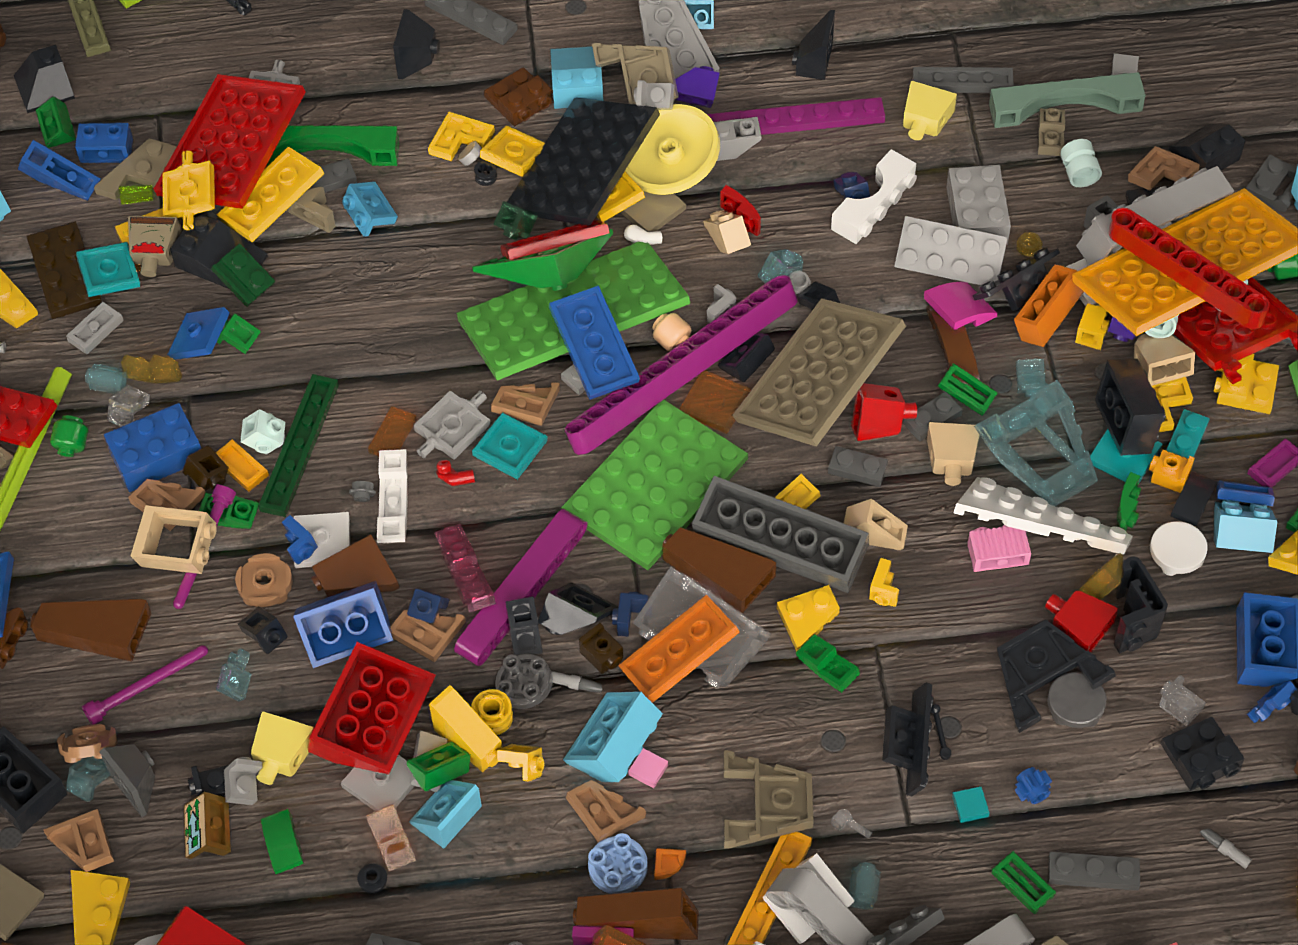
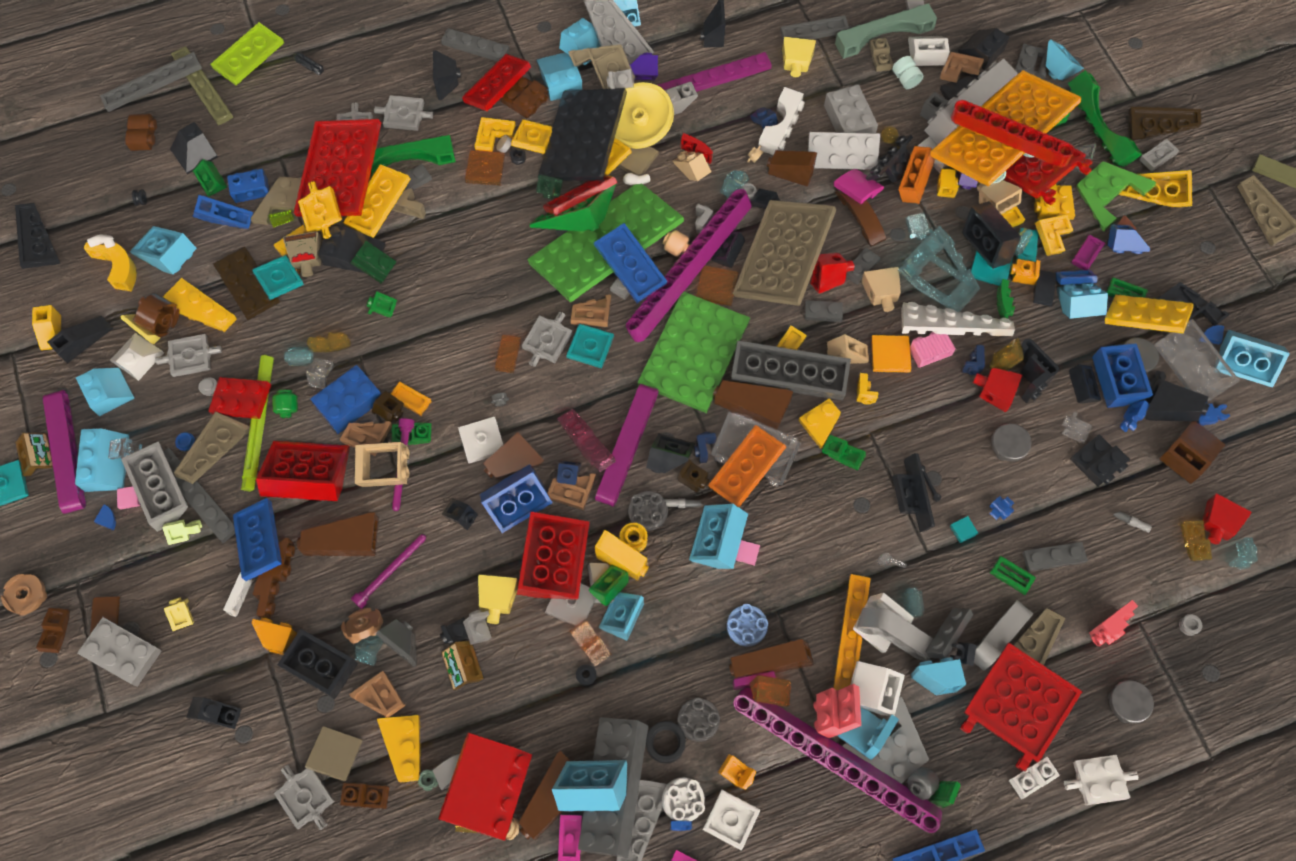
camera: 15 degrees left, 10 degrees up
light grey plate [66,302,124,354] -> none
blue plate [167,307,230,360] -> none
clear light blue plate [216,648,252,702] -> none
medium nougat plate [235,553,293,607] -> none
light aqua brick [240,409,285,455] -> none
dark green plate [258,374,339,517] -> none
green slope [261,809,304,874] -> none
blue bracket [282,515,318,565] -> none
dark azure bracket [342,182,398,237] -> none
white slope [377,449,408,543] -> none
red arm [436,460,475,486] -> none
yellow bracket [497,744,544,782] -> none
black slope [505,596,543,656] -> none
medium nougat wing [566,780,646,843] -> none
orange tile [654,848,686,880] -> none
dark tan wing [724,750,814,849] -> none
green tile [938,363,998,416] -> none
black wing [997,619,1116,733] -> none
white tile [1150,521,1207,576] -> none
none -> red slope [256,441,350,501]
none -> light grey plate [374,95,433,131]
none -> red plate [462,54,531,111]
none -> clear orange tile [465,150,505,186]
none -> medium azure slope [559,18,601,65]
none -> tan plate [747,145,763,163]
none -> reddish brown slope [767,150,817,187]
none -> light orange tile [871,335,911,372]
none -> white slope [908,36,950,66]
none -> dark blue bracket [962,345,985,375]
none -> clear light blue cone [1014,228,1033,256]
none -> yellow plate [1035,215,1073,256]
none -> black slope [1069,364,1101,403]

